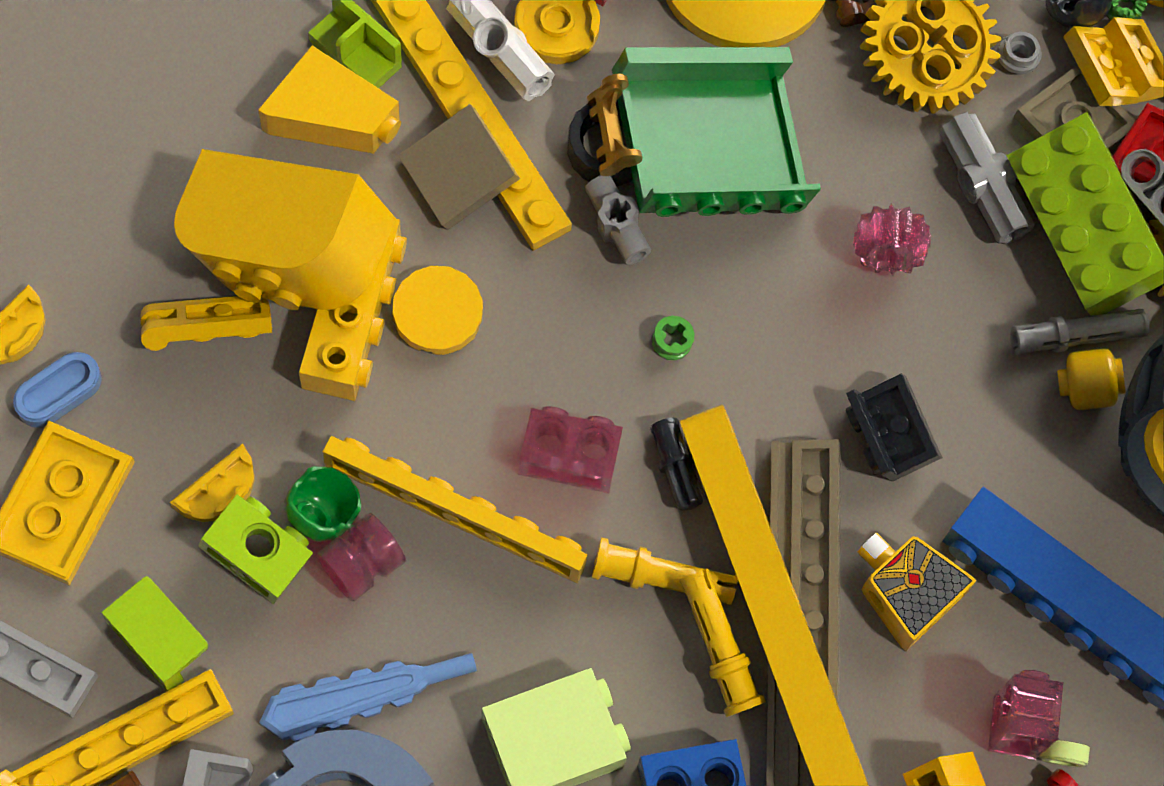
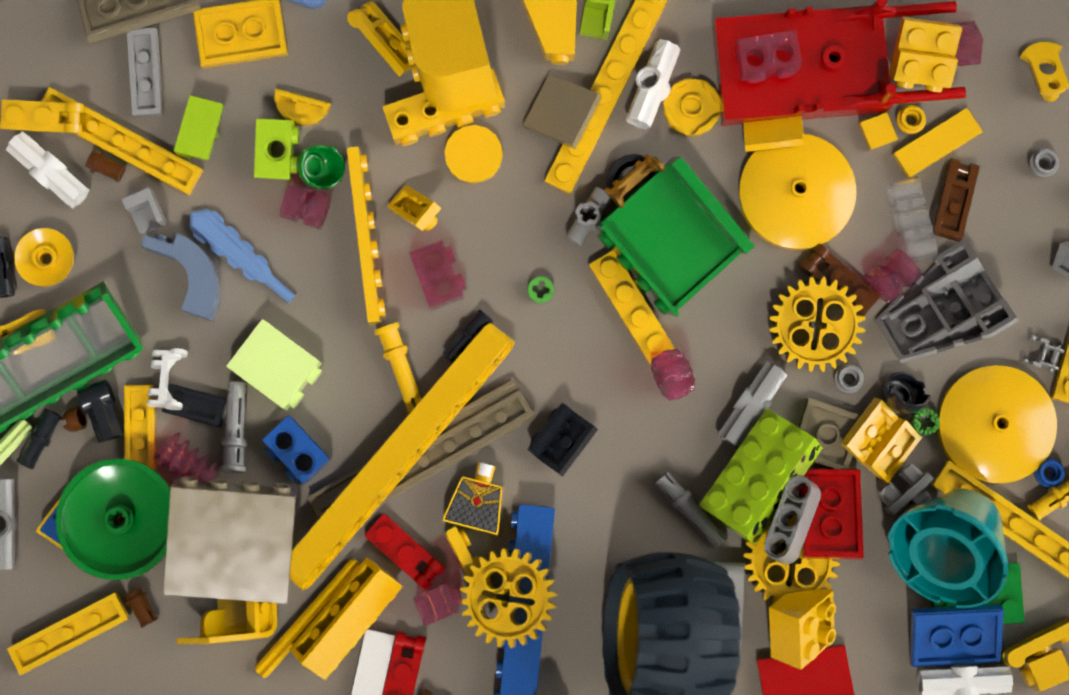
camera: 60 degrees right, 15 degrees up
yellow pin [679,569,766,717] -> none
yellowish green tile [1039,739,1090,767] -> none
yellow head [1057,348,1126,410] -> none
none -> red plate [364,513,446,591]
none -> yellow tile [387,184,441,231]
none -> yellow hinge [444,526,496,604]
none -> yellow gear [459,548,558,648]
none -> yellow plate [589,250,675,365]

